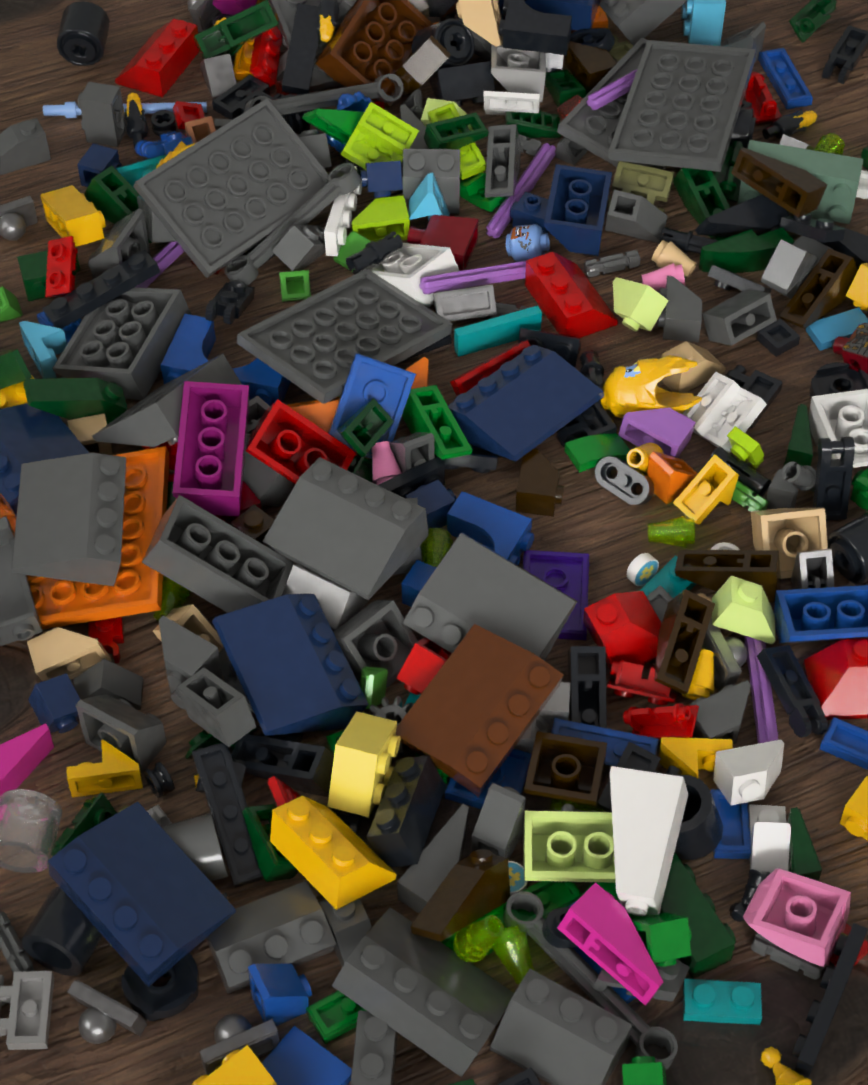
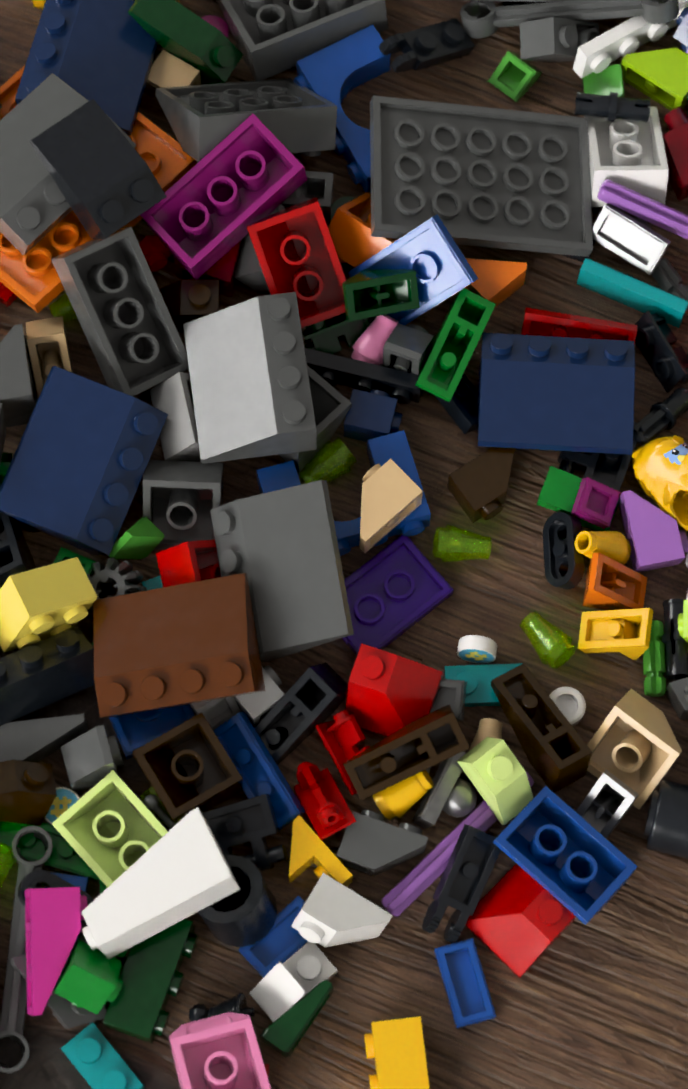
camera: 45 degrees right, 20 degrees up
none -> black slope [30,99,167,239]
none -> tan slope [359,459,423,553]
none -> clear neon green cone [433,524,491,562]
none -> magenta tile [571,477,621,529]

